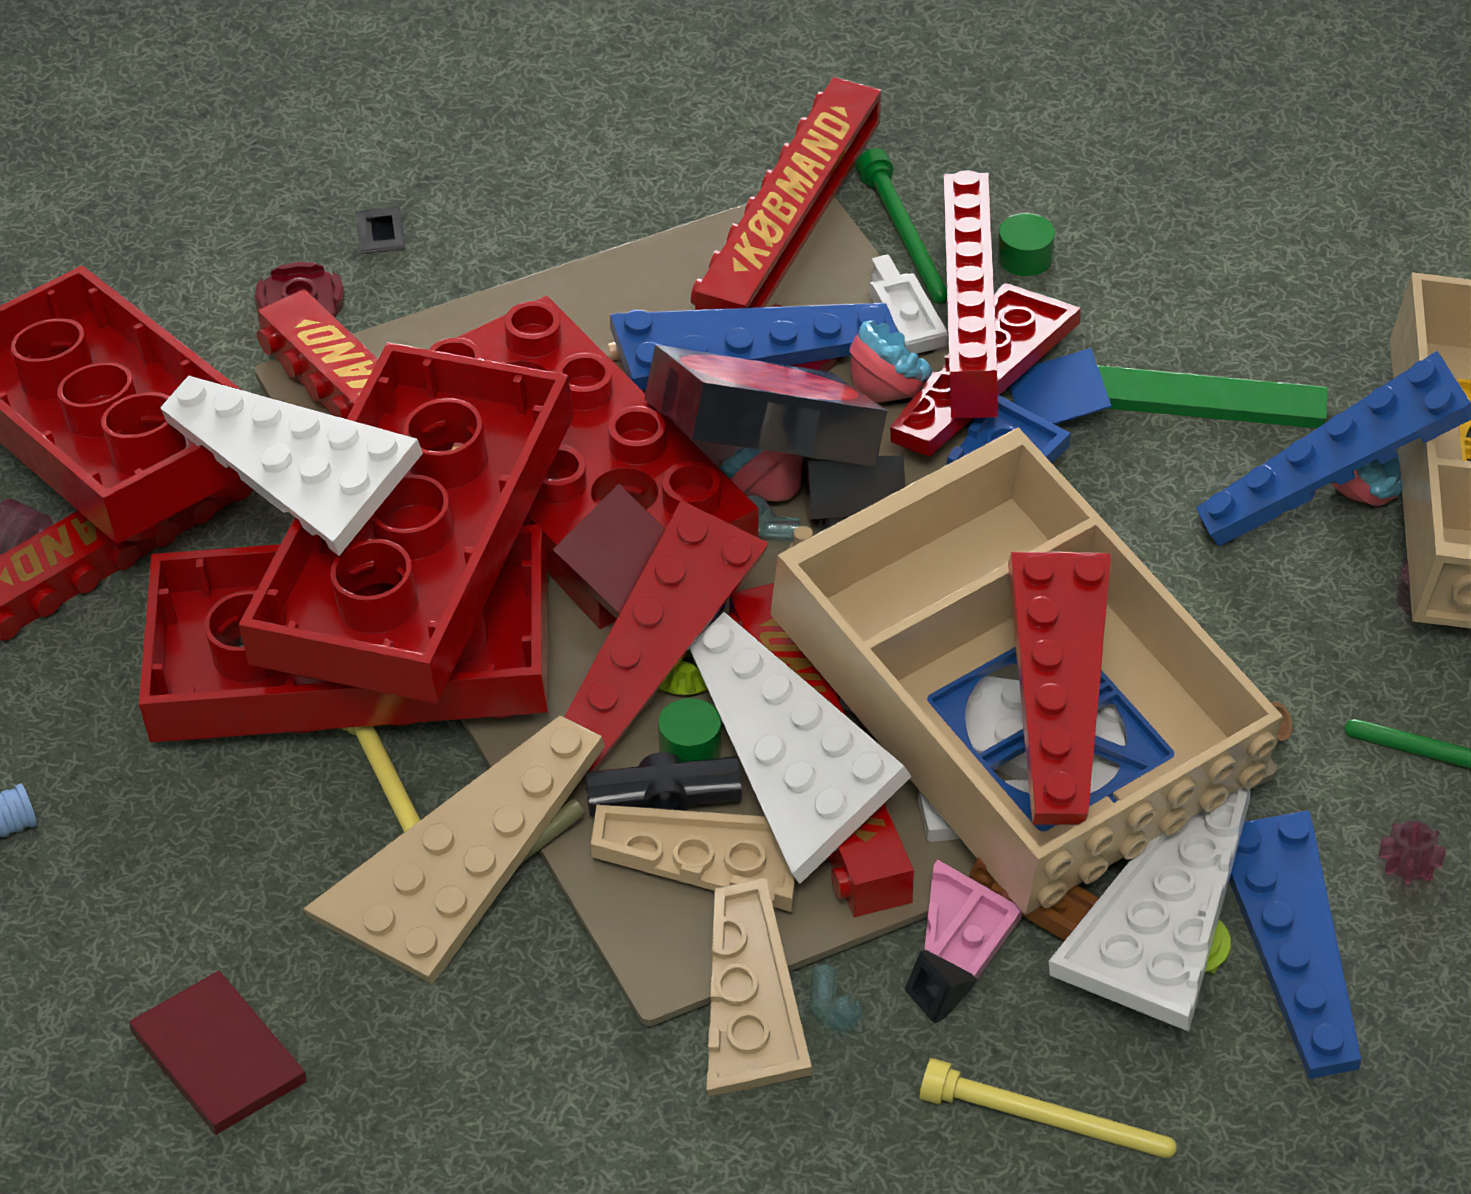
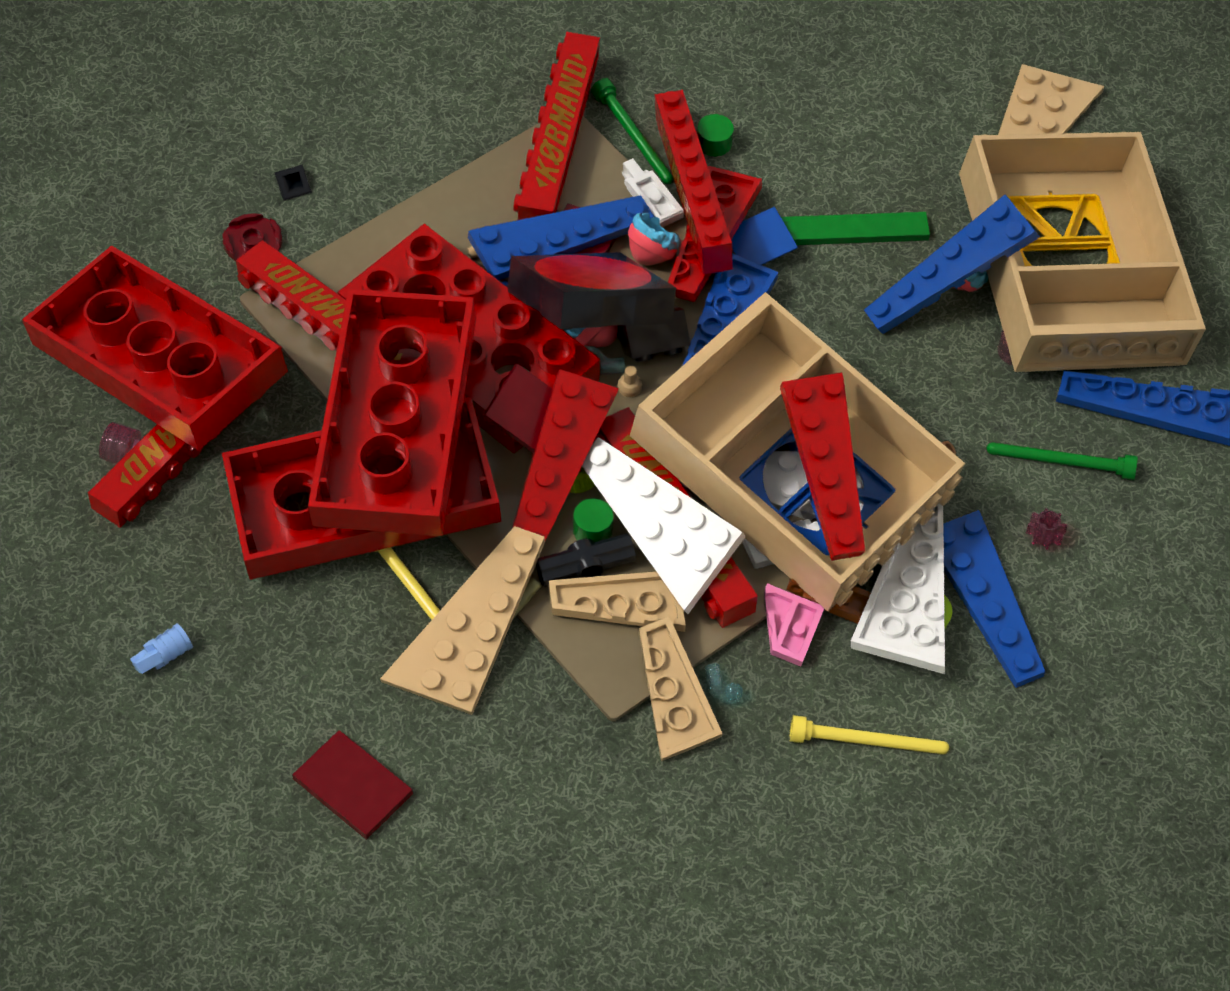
camera: 15 degrees left, 10 degrees up
white wing [160,376,423,555] -> none
black slope [905,950,977,1023] -> none

